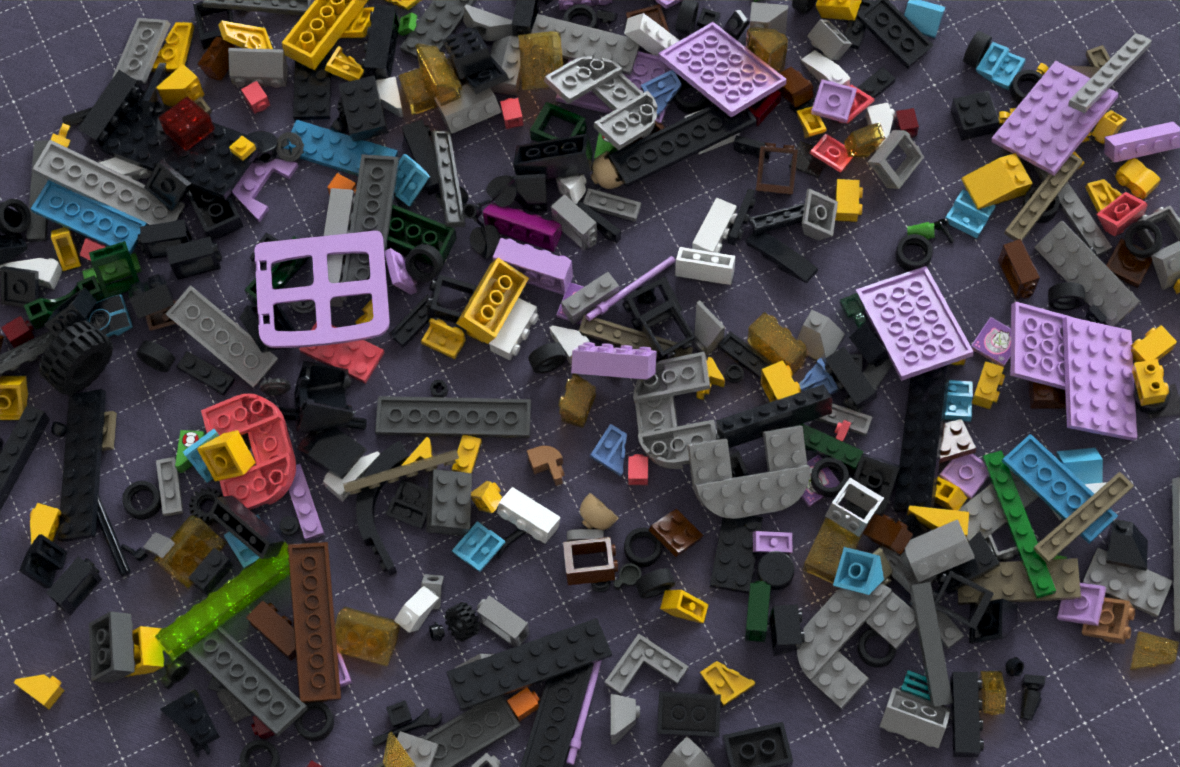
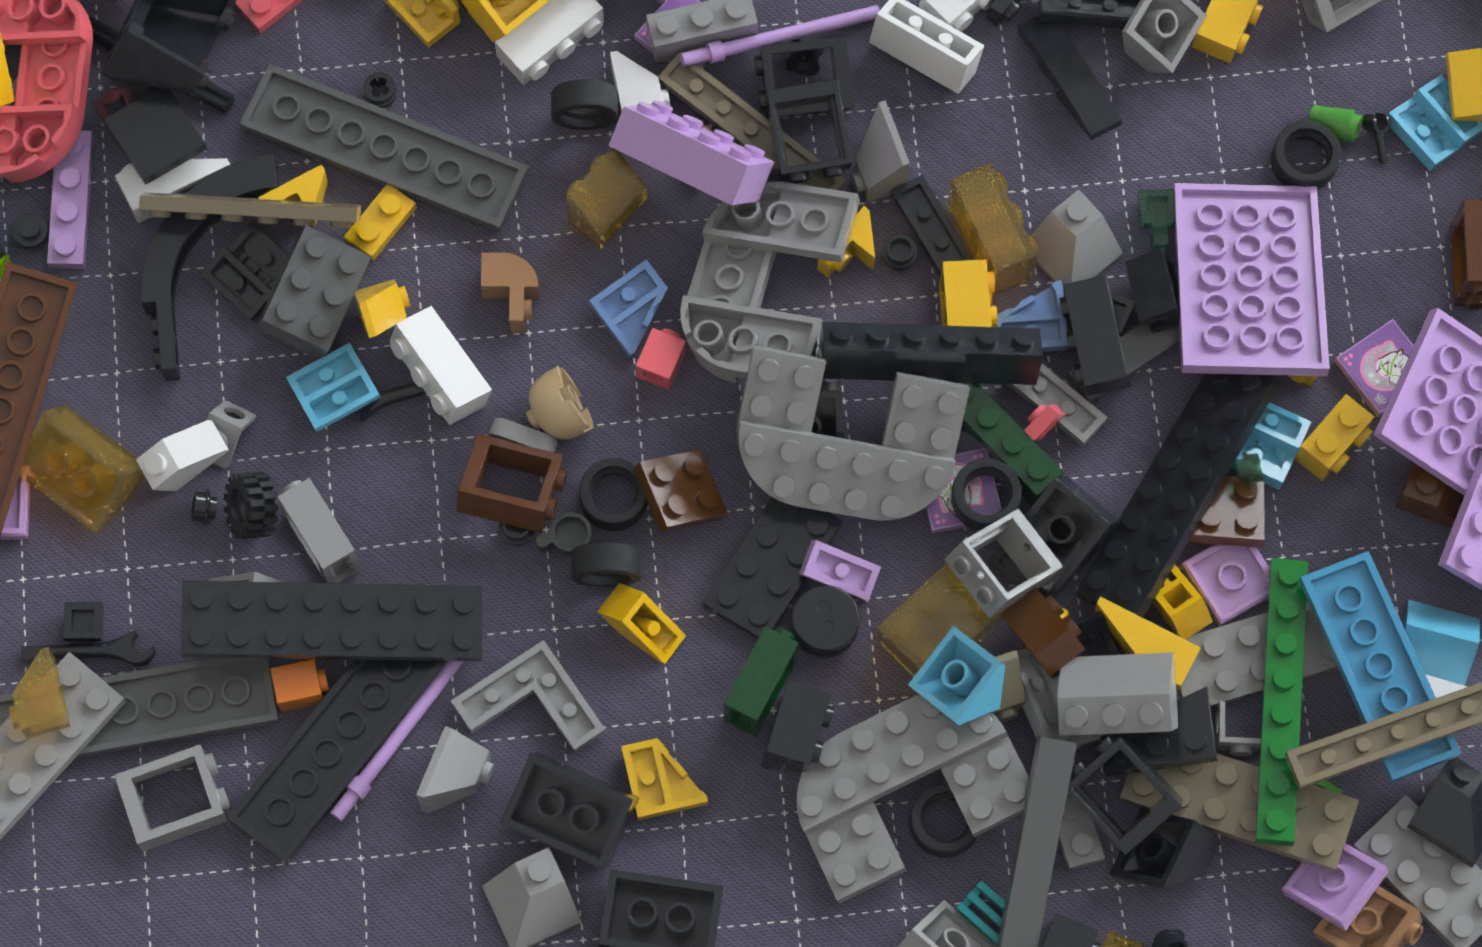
camera: 15 degrees right, 5 degrees up
none -> clear green plate [1235,452,1262,487]

